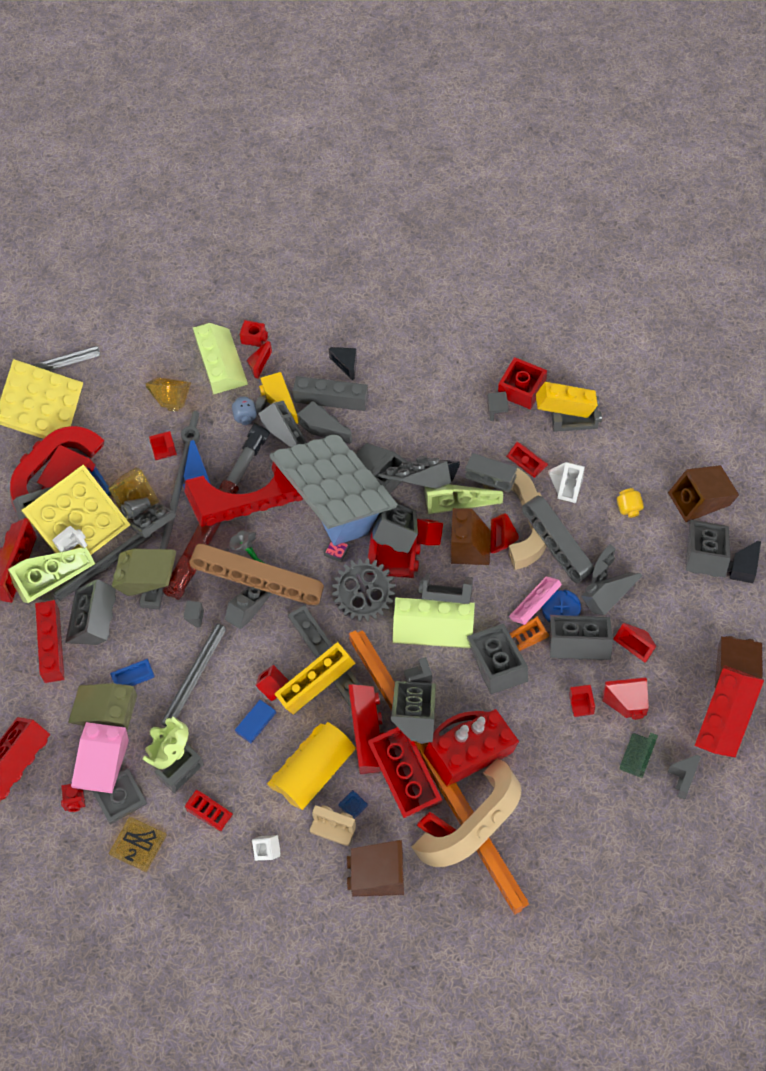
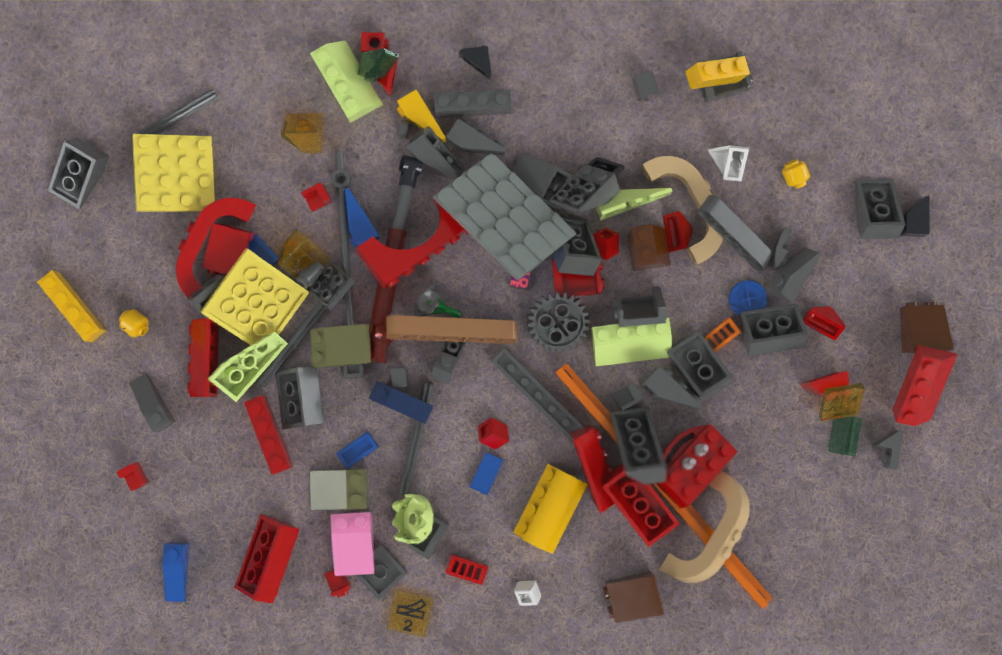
camera: 15 degrees left, 25 degrees up
white bracket [52,526,87,552] -> none
sand blue head [232,397,257,425] -> none
yellow brick [274,642,356,715] -> none
tan bracket [310,805,356,846] -> none
clear blue tile [338,790,368,819] -> none
red slope [417,812,456,837] -> none
dark grey piece [465,453,517,492] -> none
red brick [498,357,547,410] -> none
red slope [506,442,548,478] -> none
bright pink tile [509,577,562,625] -> none
red panel [569,684,595,717] -> none
reddish brown slope [668,465,739,523] -> none
none -> clear green slope [357,48,399,82]
none -> dark blue slope [369,381,434,424]
none -> dark grey slope [640,366,703,409]
none -> clear yellow tile [819,383,865,421]

